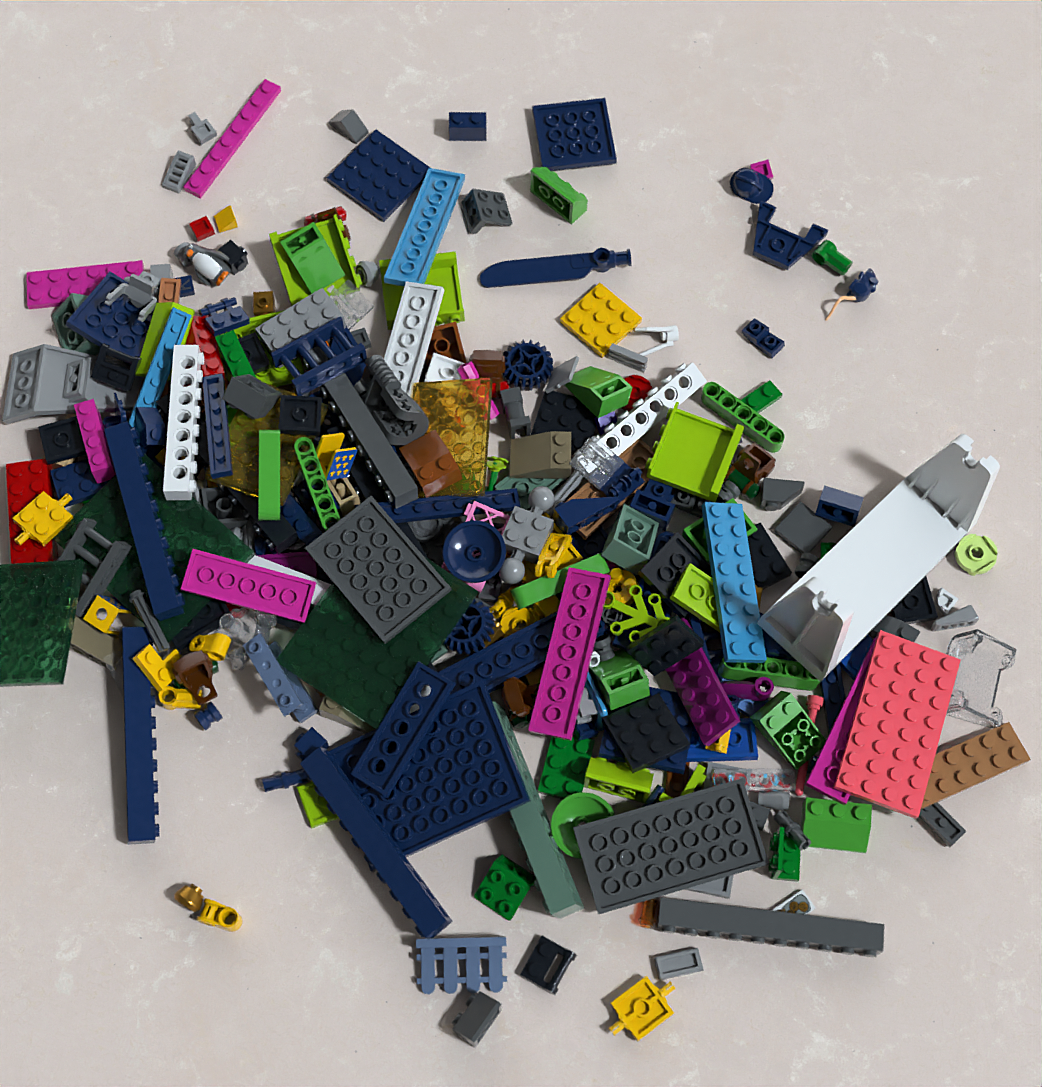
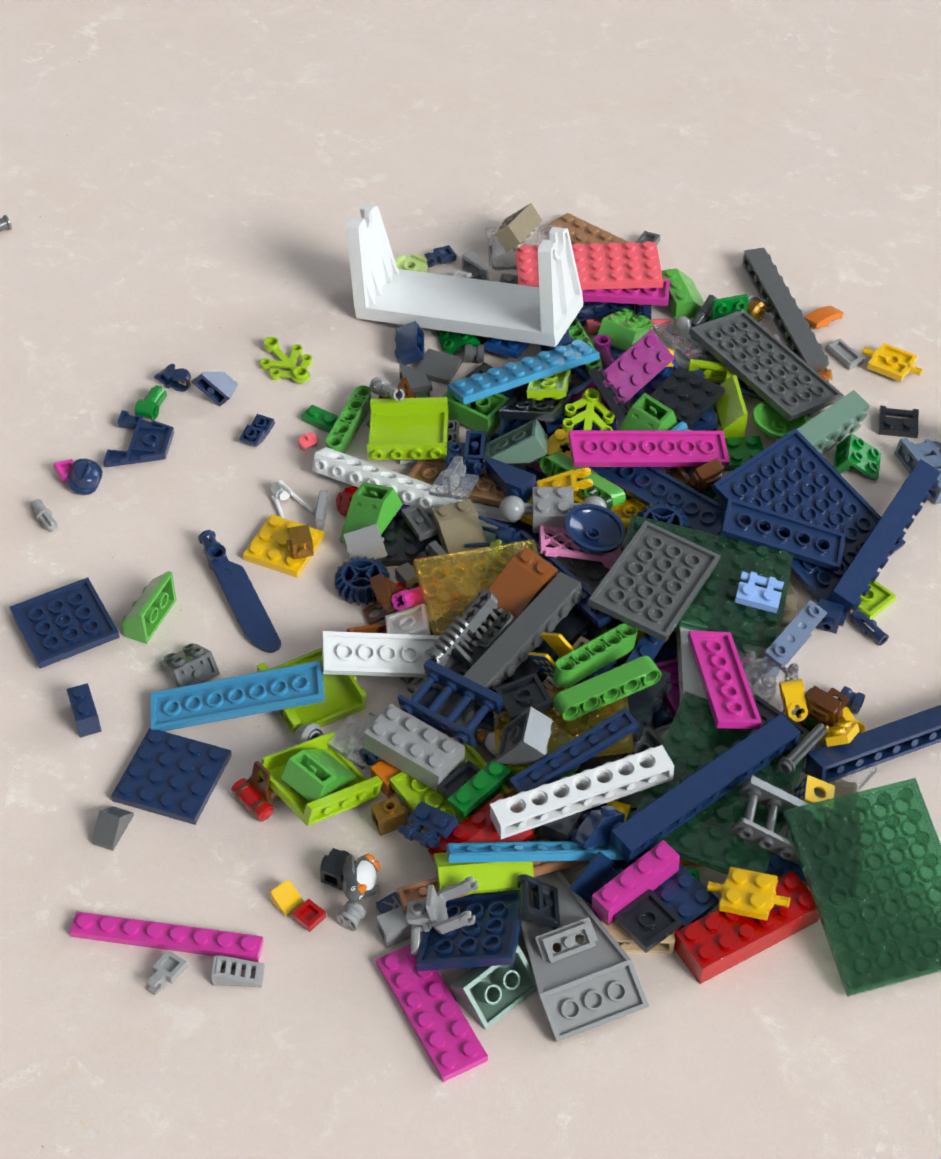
camera: 110 degrees left, 20 degrees down
none -> light grey axle [31,499,57,532]
none -> slope [191,372,238,406]
none -> lime plant [260,337,313,383]
none -> pearl gold brick [286,524,314,559]
none -> coral piece [298,432,318,451]
none -> light grey pin [369,377,405,401]
none -> dark grey plate [402,503,438,541]
none -> dark blue plate [425,245,457,268]
none -> dark blue plant [464,515,516,548]
none -> wedge [495,203,542,252]
none -> light blue plate [735,571,784,613]
none -> pearl gold cone [747,300,766,323]
none -> orange slope [804,306,844,329]

